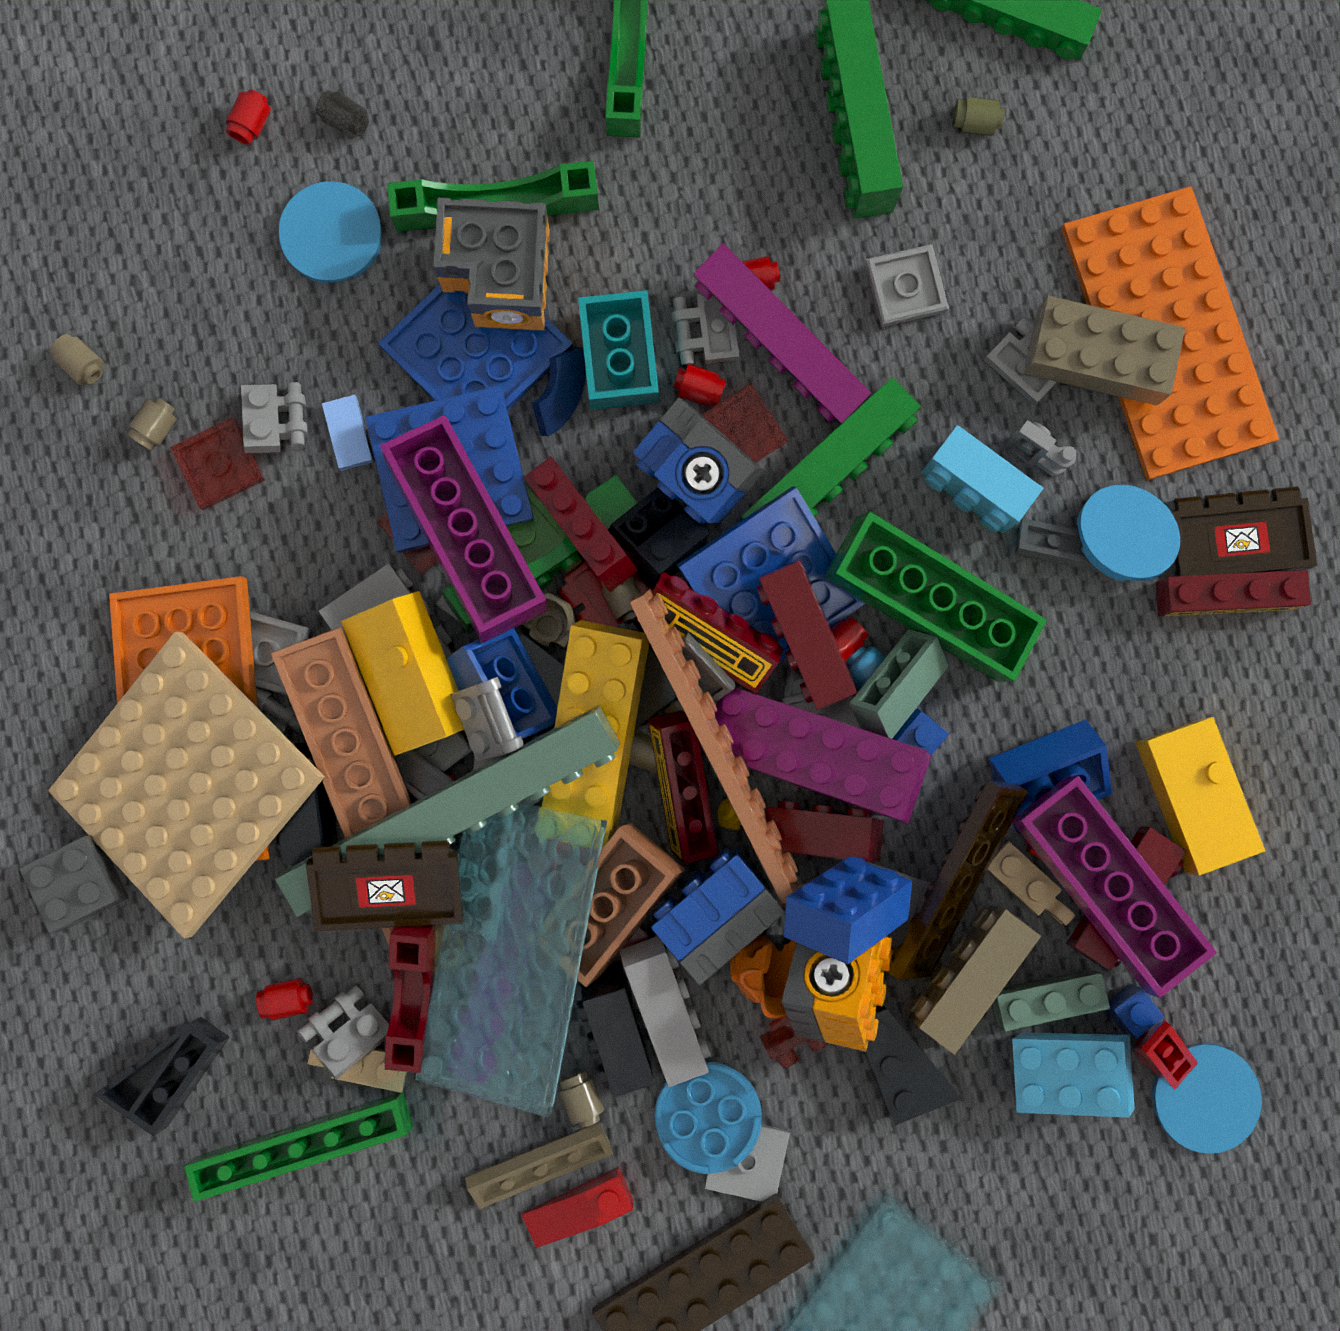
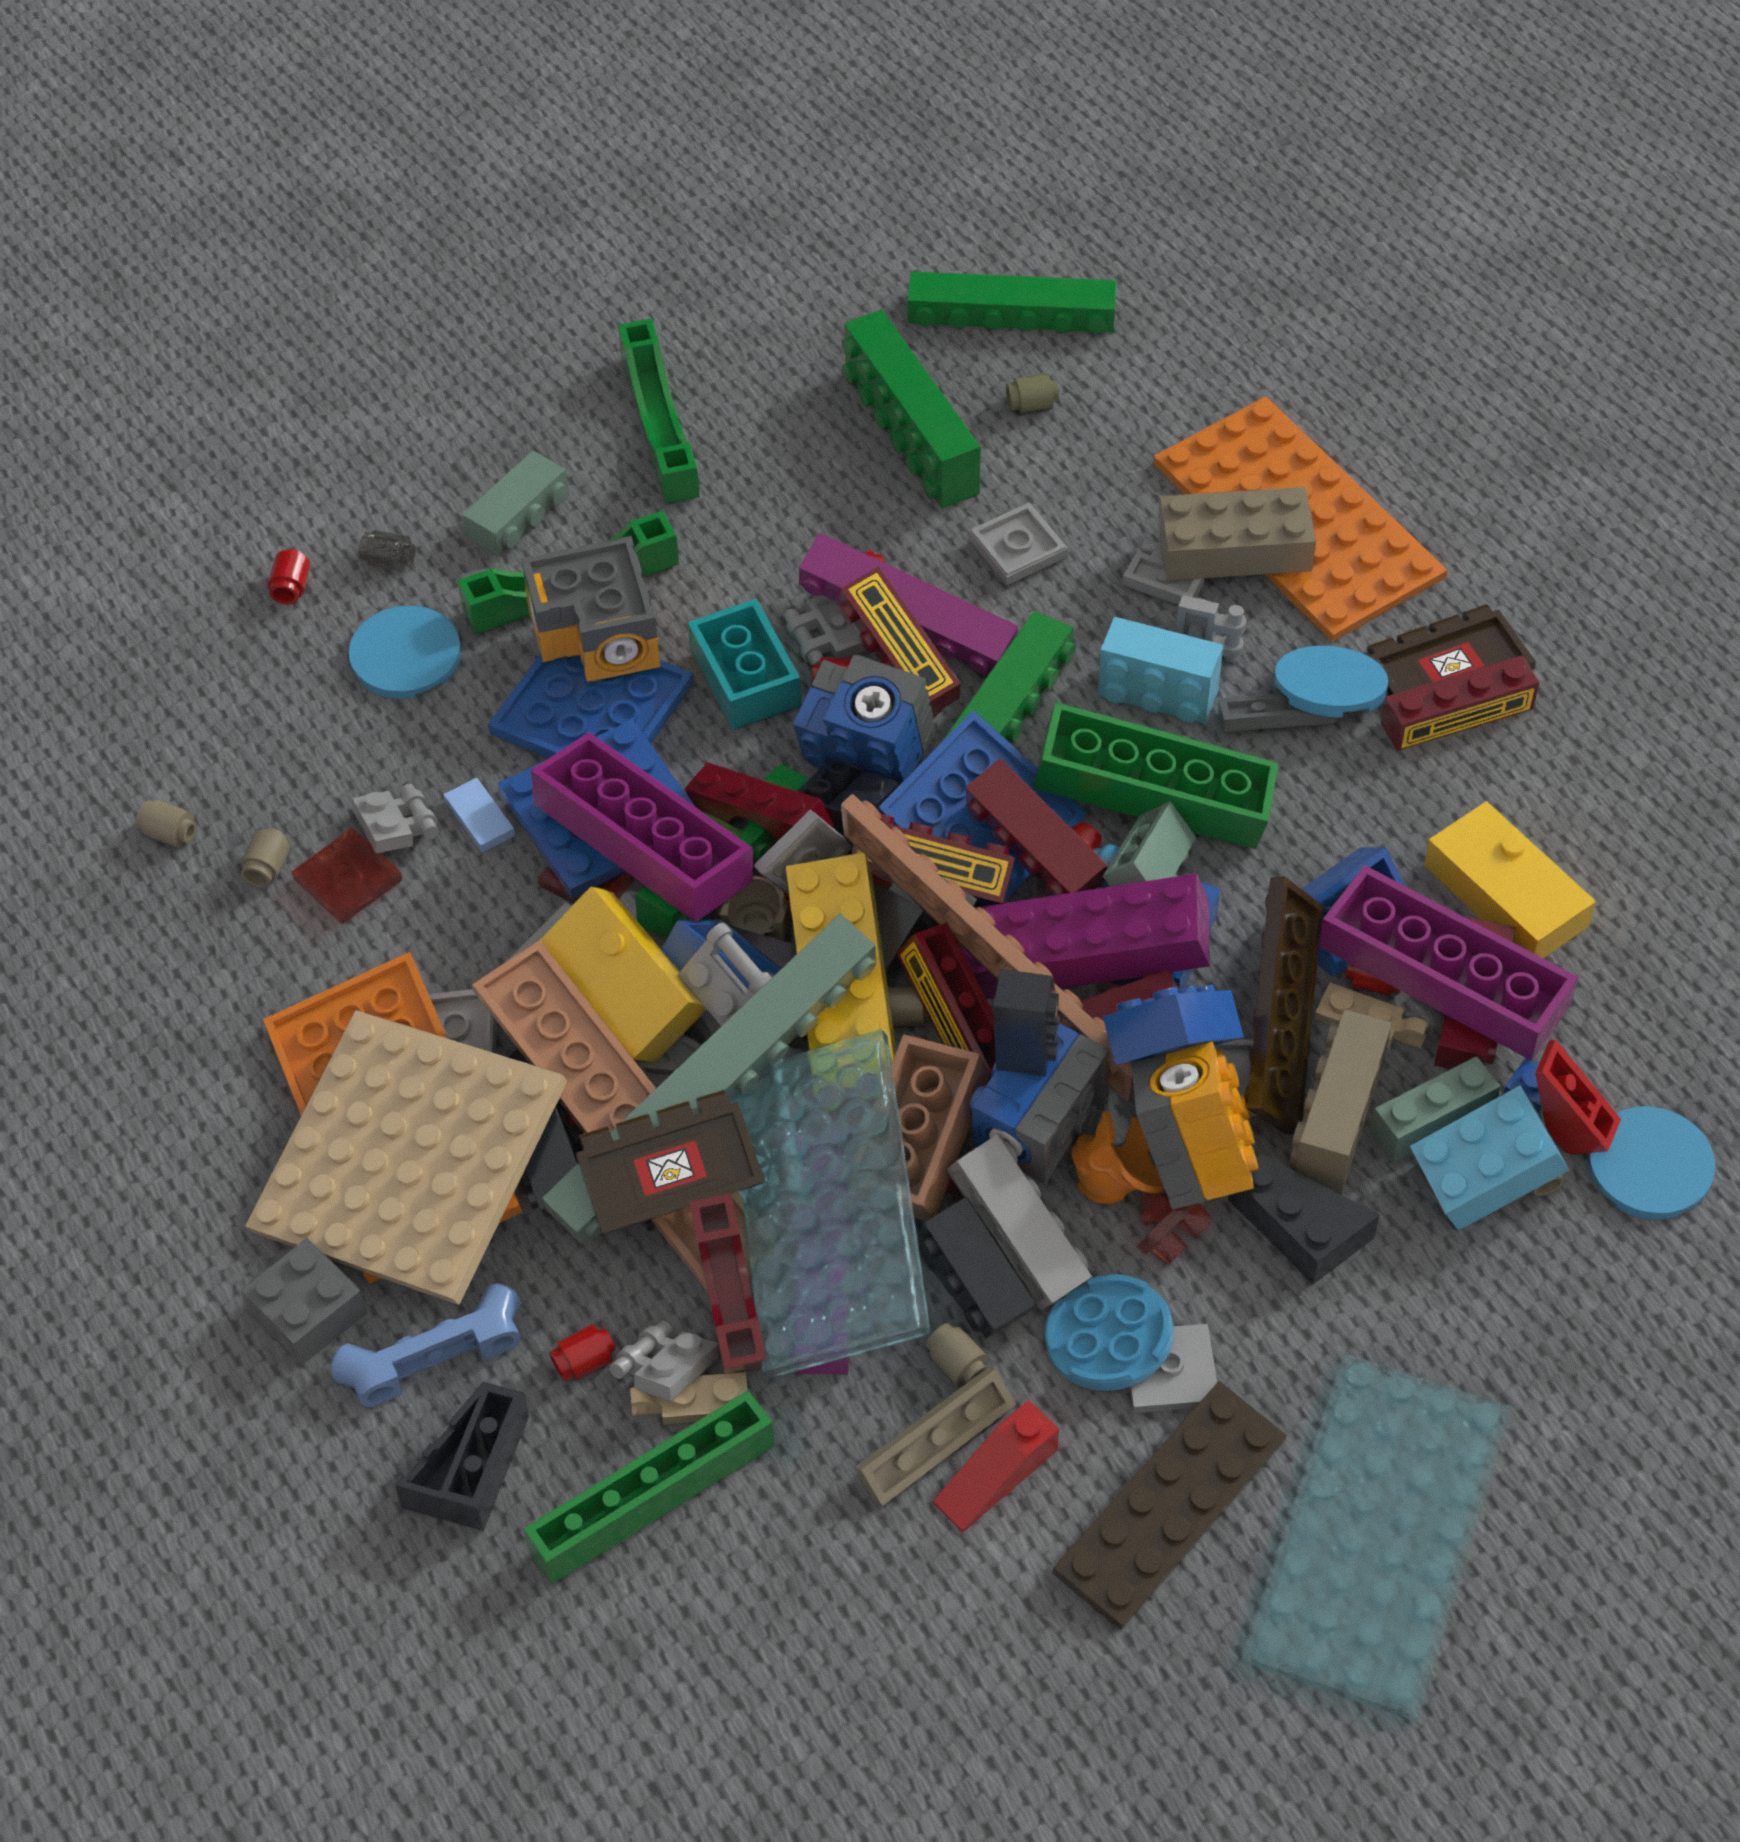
camera: 10 degrees left, 30 degrees down
dark blue tile [532,347,585,437] -> none
none -> medium blue plate [331,1283,521,1407]
none -> sand green brick [462,451,568,556]
none -> light grey plate [754,809,853,895]
none -> brick [839,567,961,714]
none -> black wedge [993,969,1060,1077]

